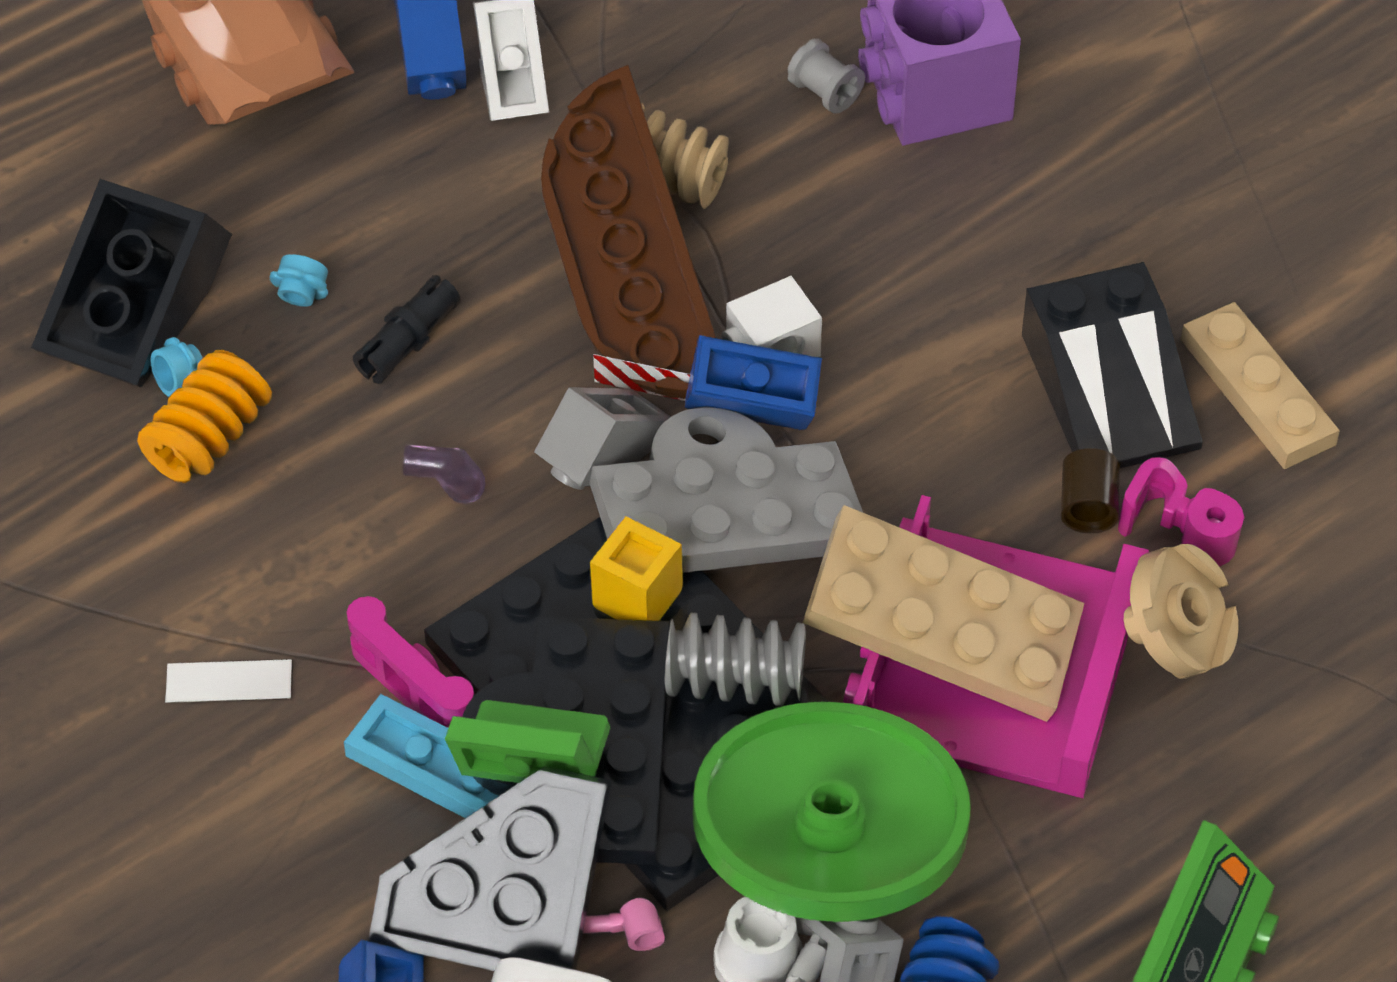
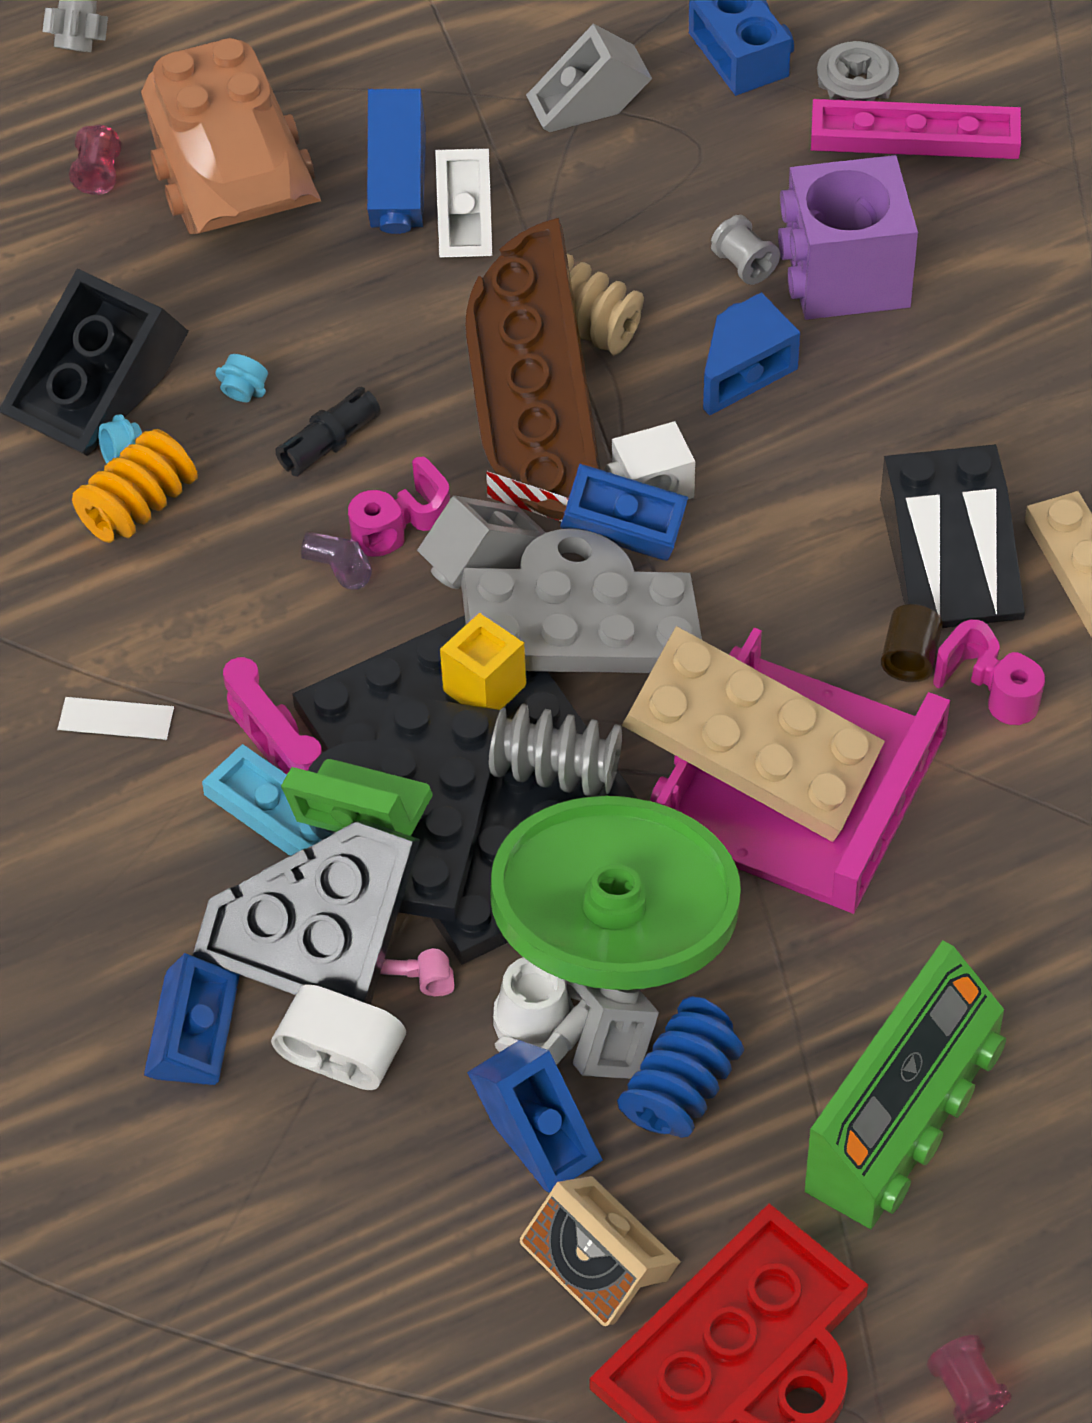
camera: 10 degrees right, 0 degrees up
tan plate [1123,544,1238,679] -> none
none -> clear pink bush [69,125,122,195]
none -> dark pink leg [348,457,450,557]
none -> blue slope [703,292,800,416]

